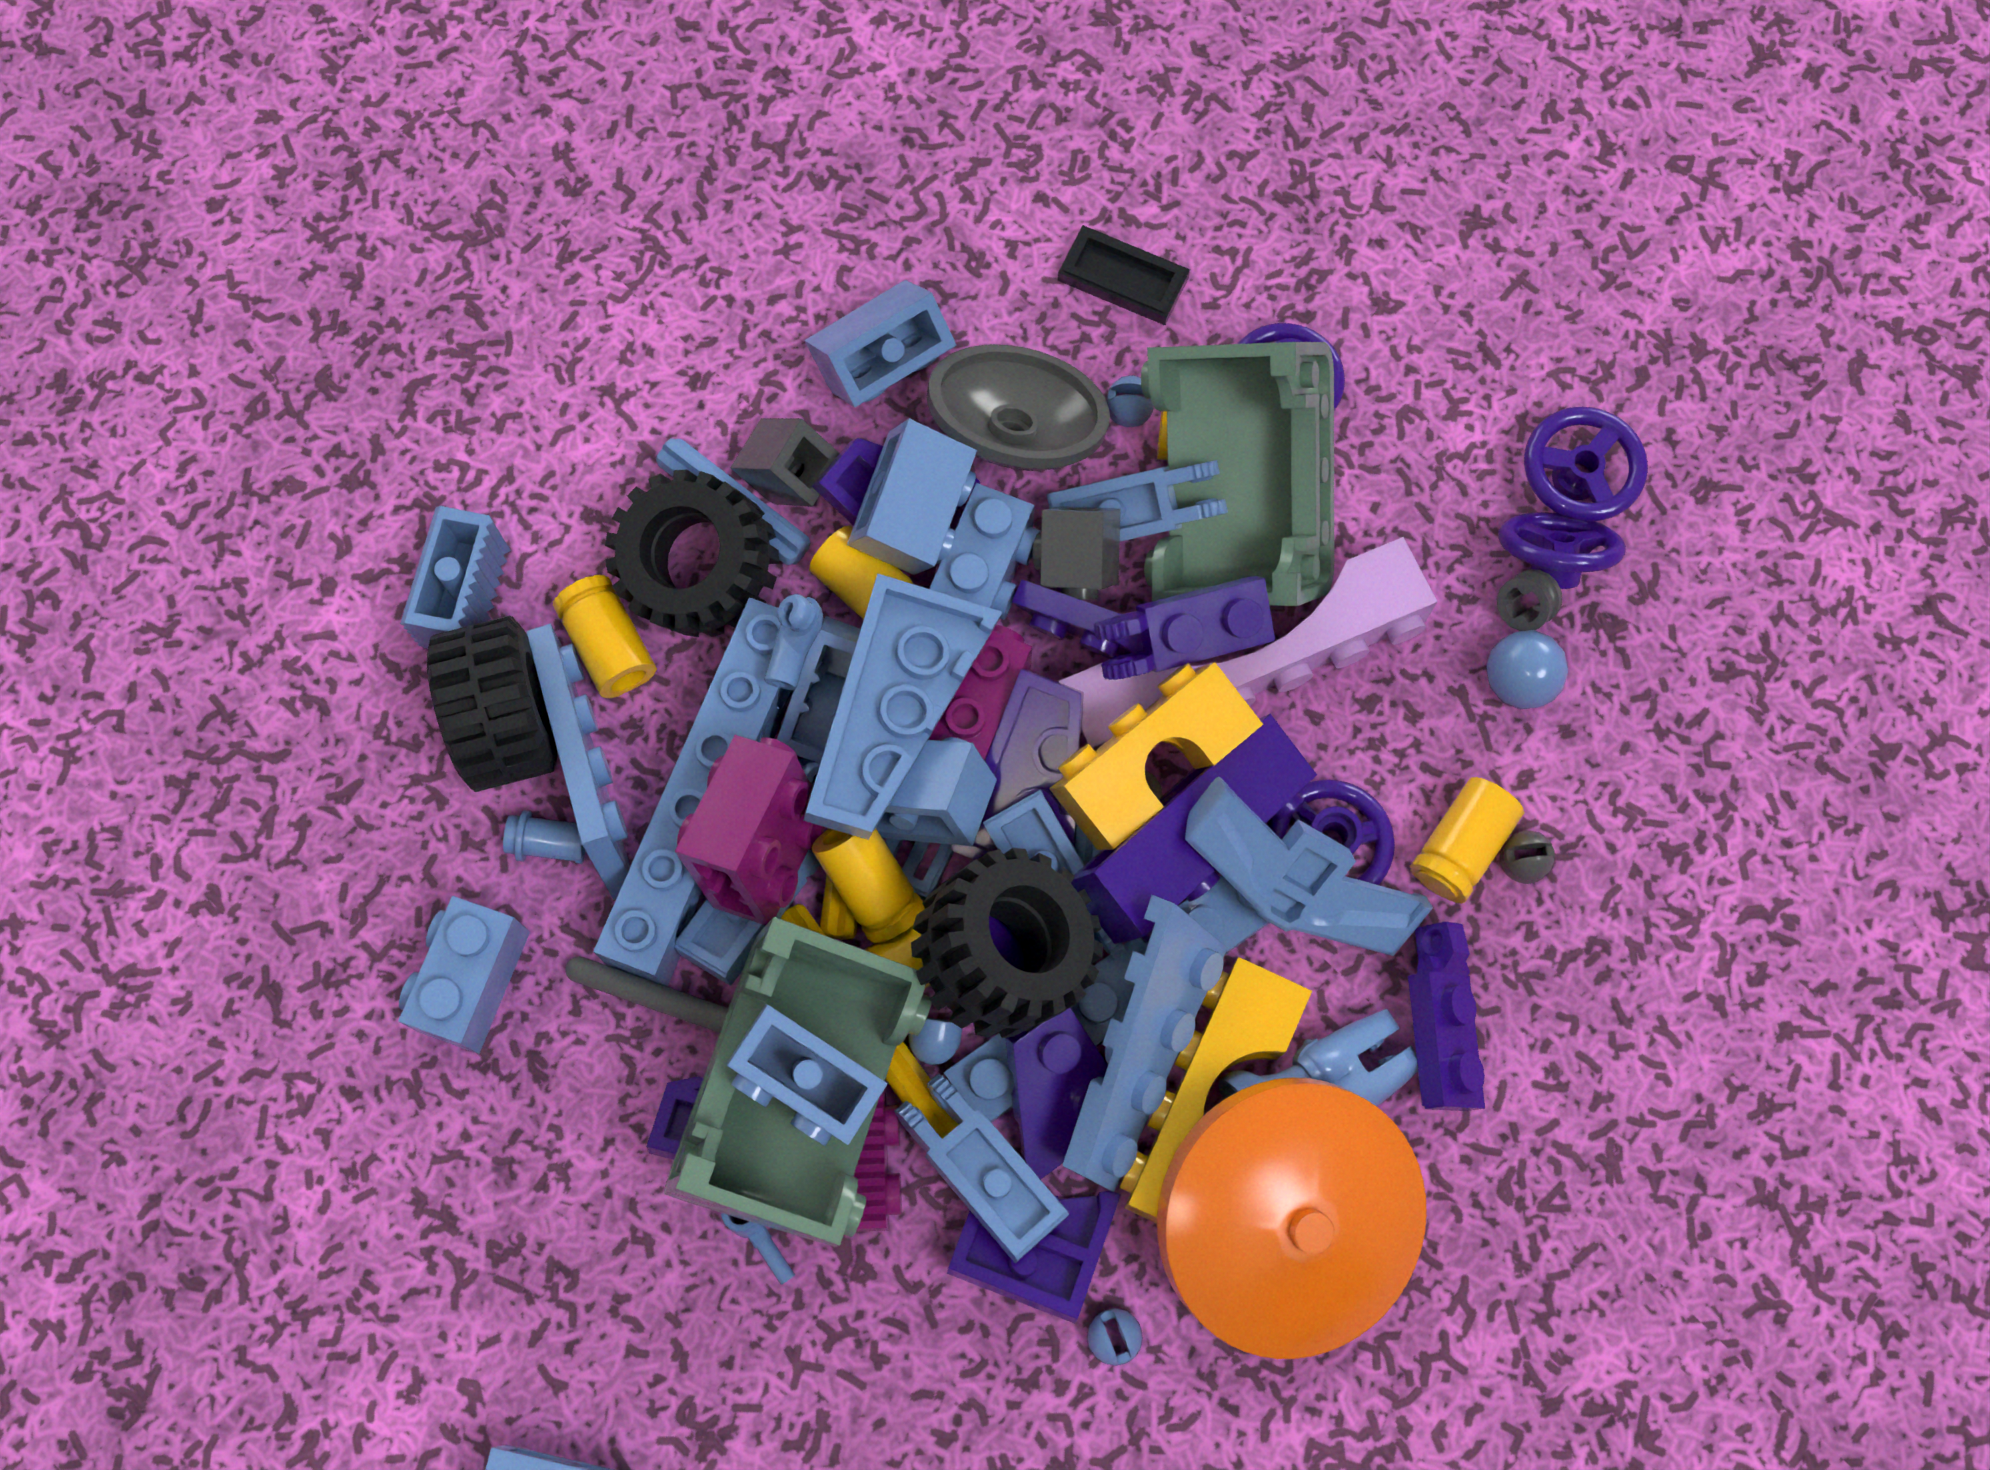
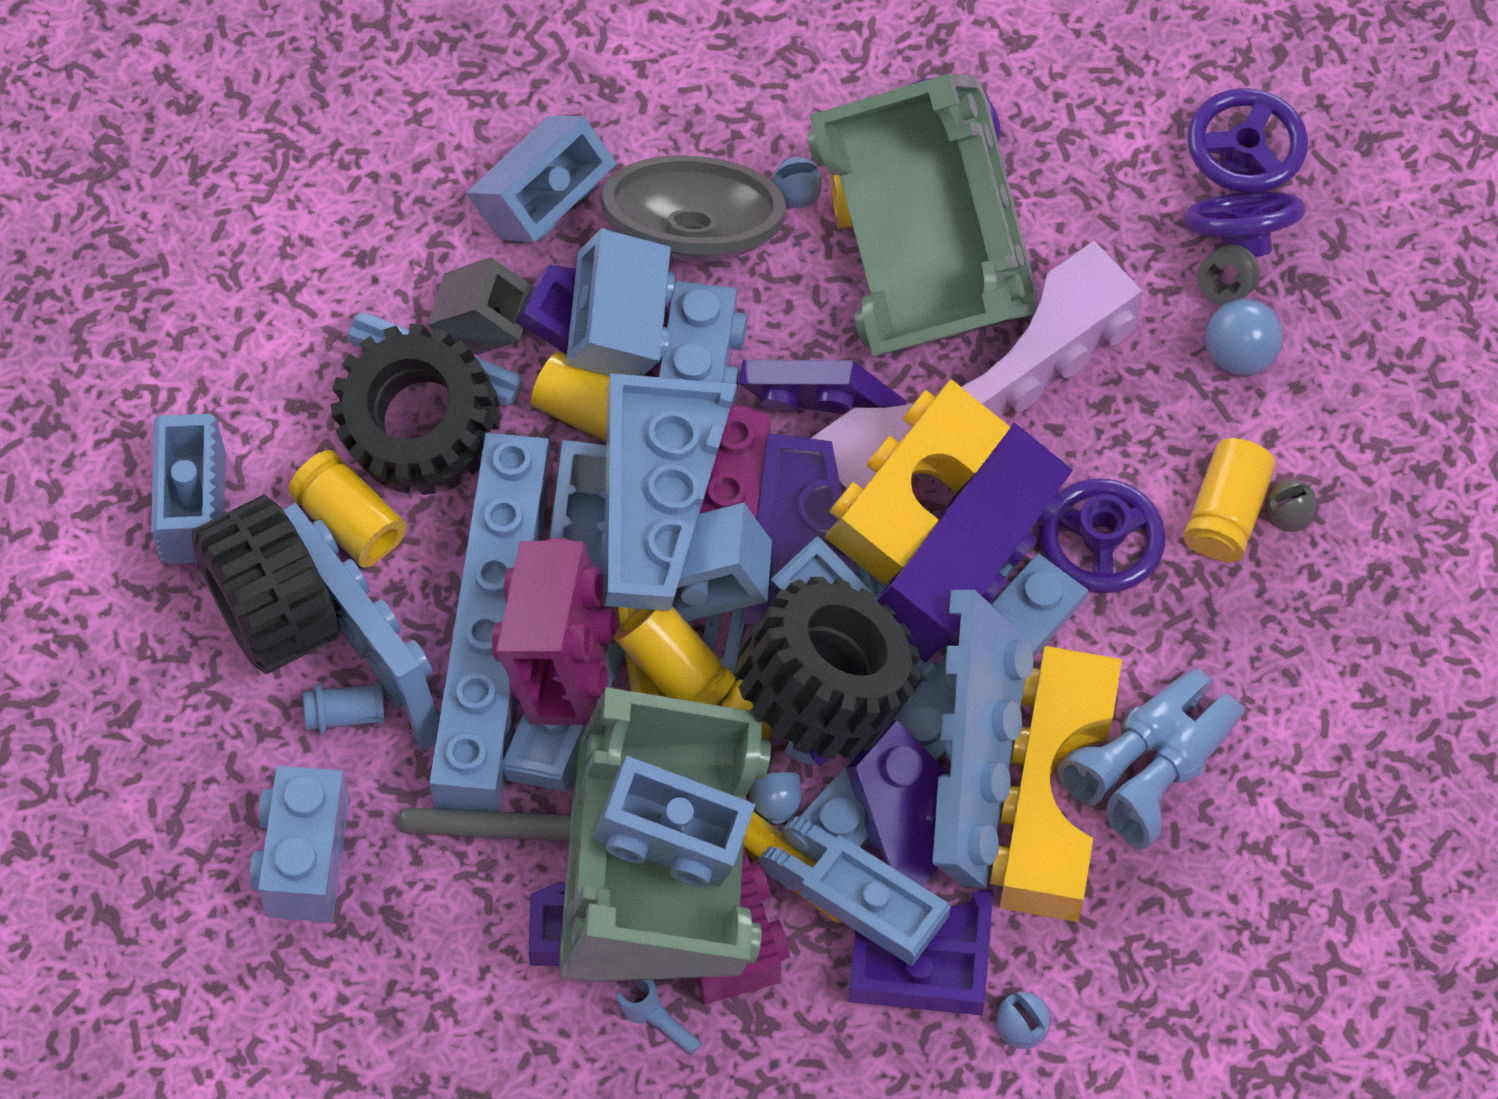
camera: 15 degrees left, 10 degrees down
medium blue arm [764,594,824,690] -> none
dark grey brick [1033,506,1121,600] -> none
medium blue hinge [1046,460,1228,541] -> none
black tile [1058,225,1190,325] -> none
dark purple hinge [1094,576,1275,680] -> none
orange dish [1157,1077,1427,1359] -> none
medium blue plate [1185,777,1433,956] -> none
dark purple hinge [1408,922,1485,1111] -> none

